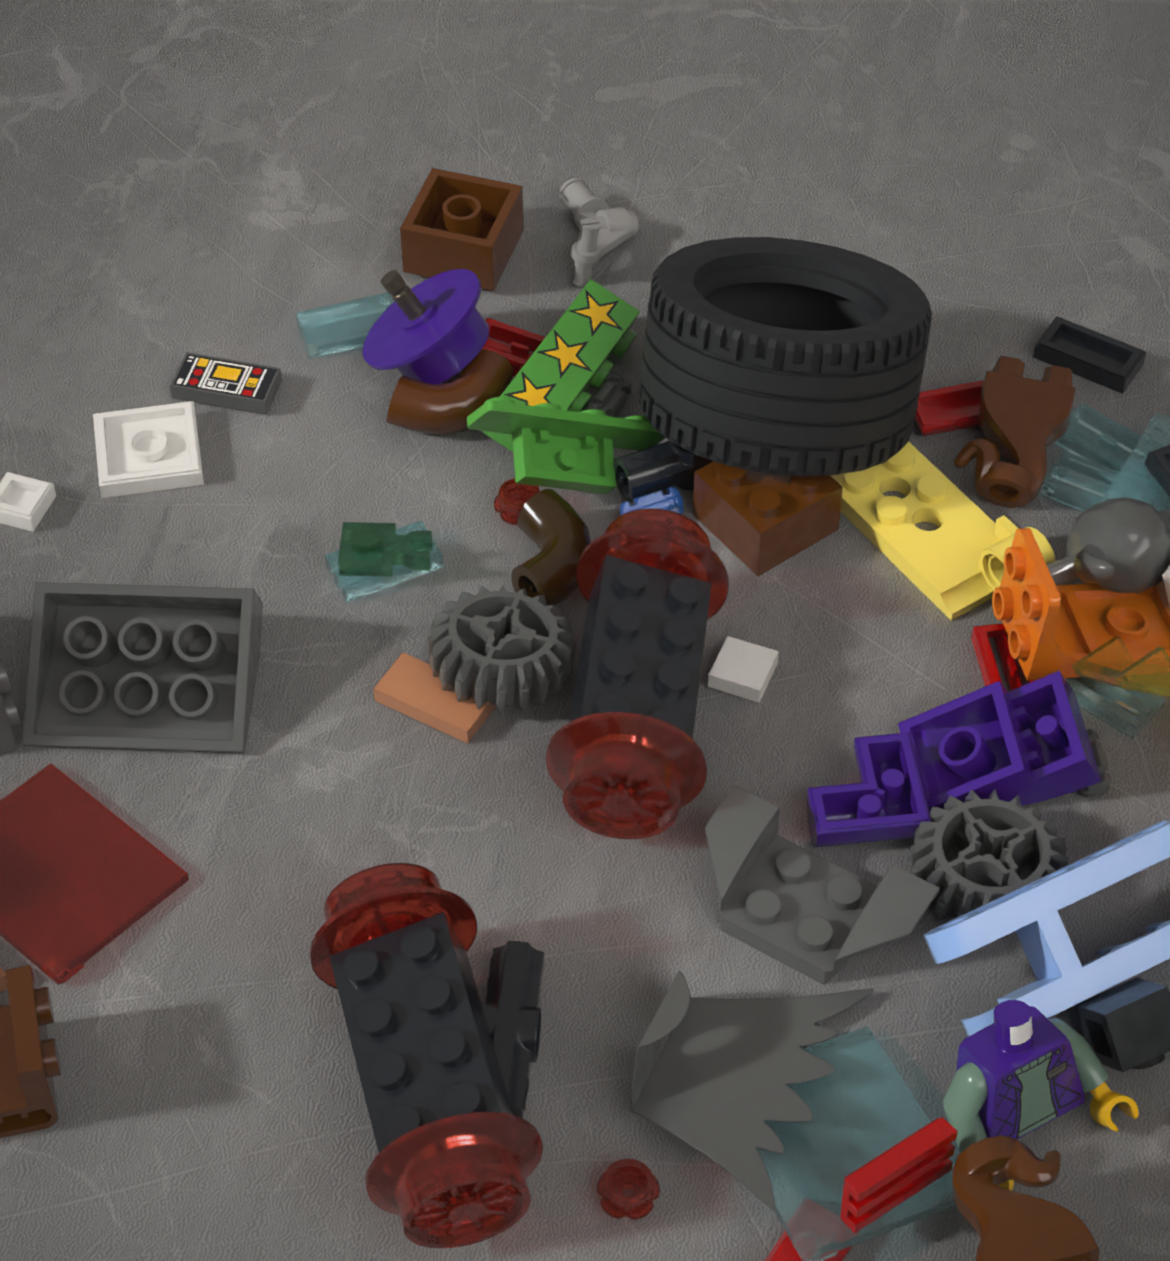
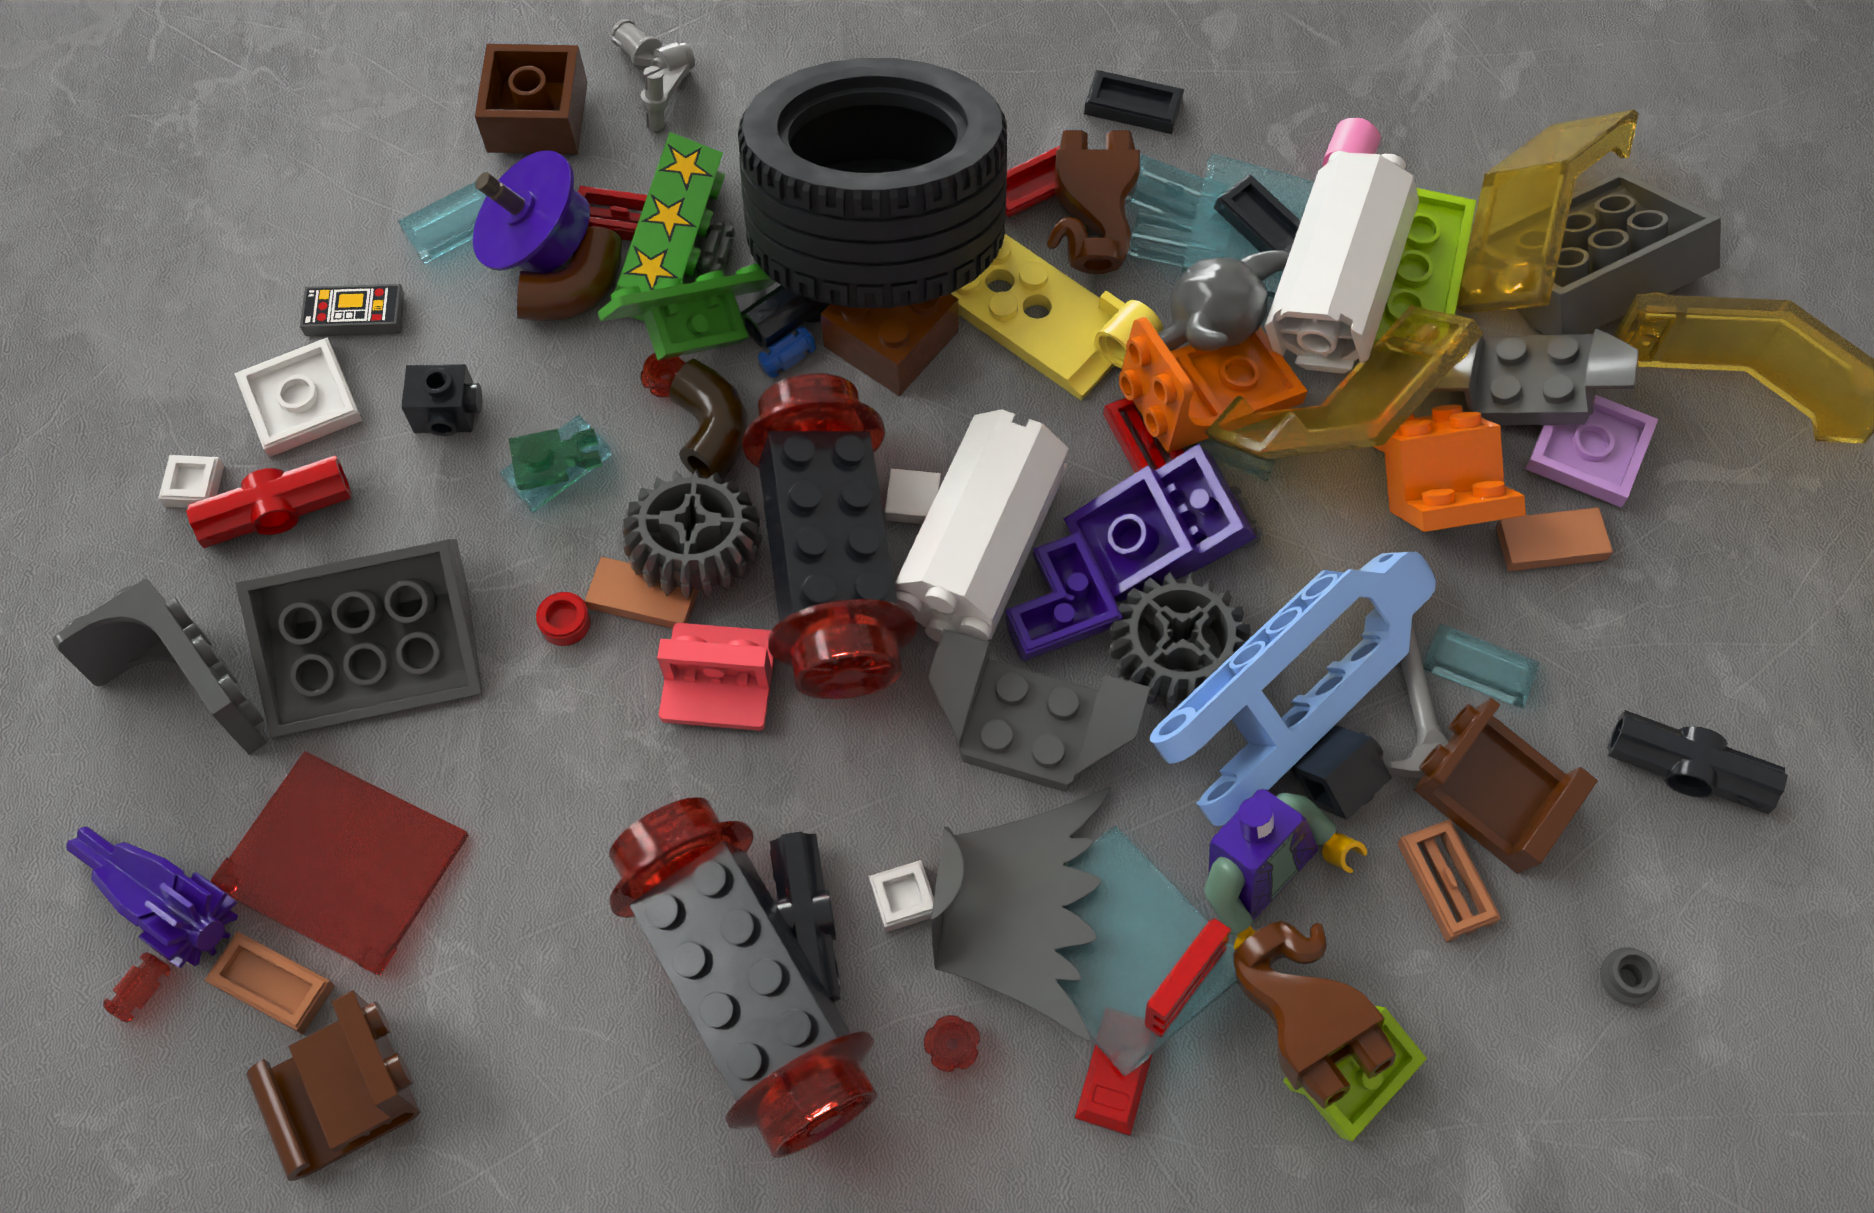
camera: 15 degrees left, 15 degrees up
none -> red piece [186,455,352,549]
none -> black brick [401,364,483,436]
none -> red tile [536,592,591,646]
none -> coral bracket [657,623,777,731]
none -> white tile [869,860,934,932]
none -> white brick [894,409,1069,642]

